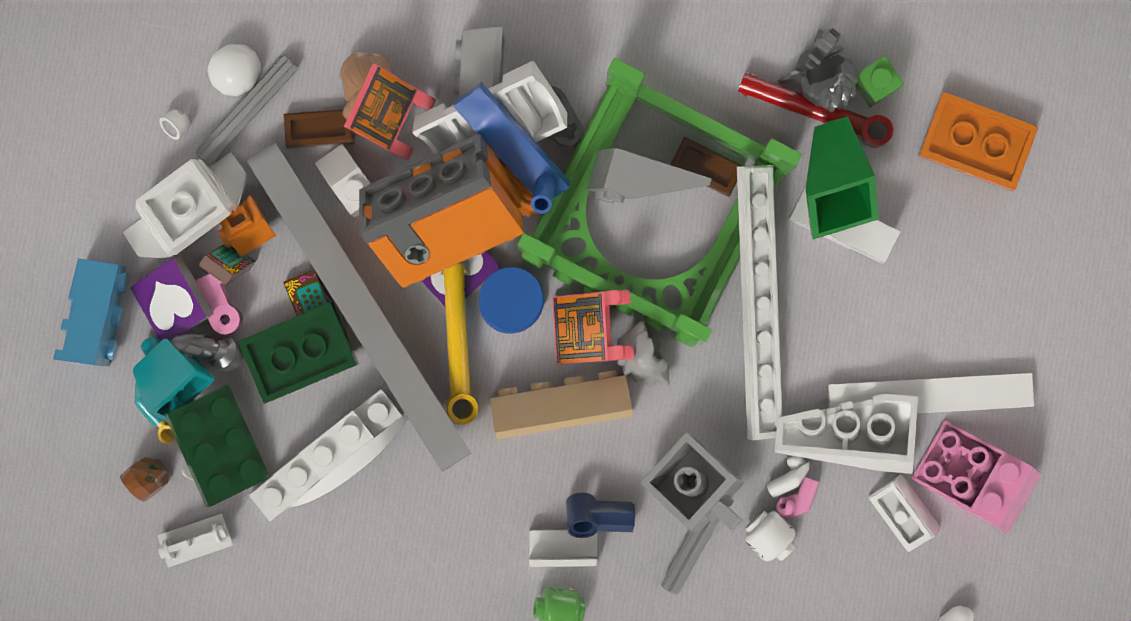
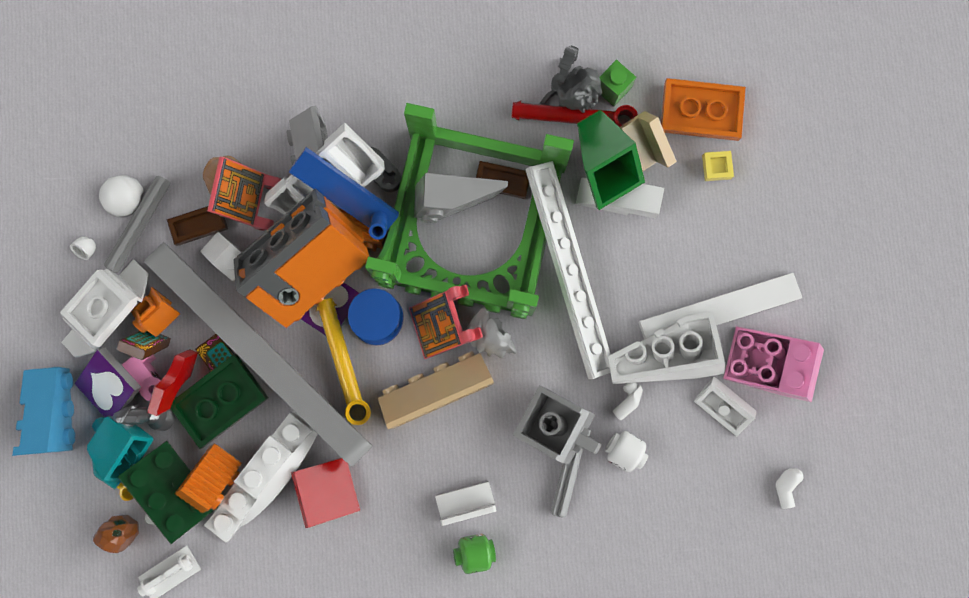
camera: 15 degrees left, 5 degrees down
dark blue piece [566,492,635,538] -> none
bright pink arm [776,477,820,519] -> none
none -> red tile [147,349,198,416]
none -> orange brick [175,443,242,513]
none -> tile [291,458,360,528]
none -> tan panel [620,111,677,171]
none -> light yellow plate [702,151,734,181]

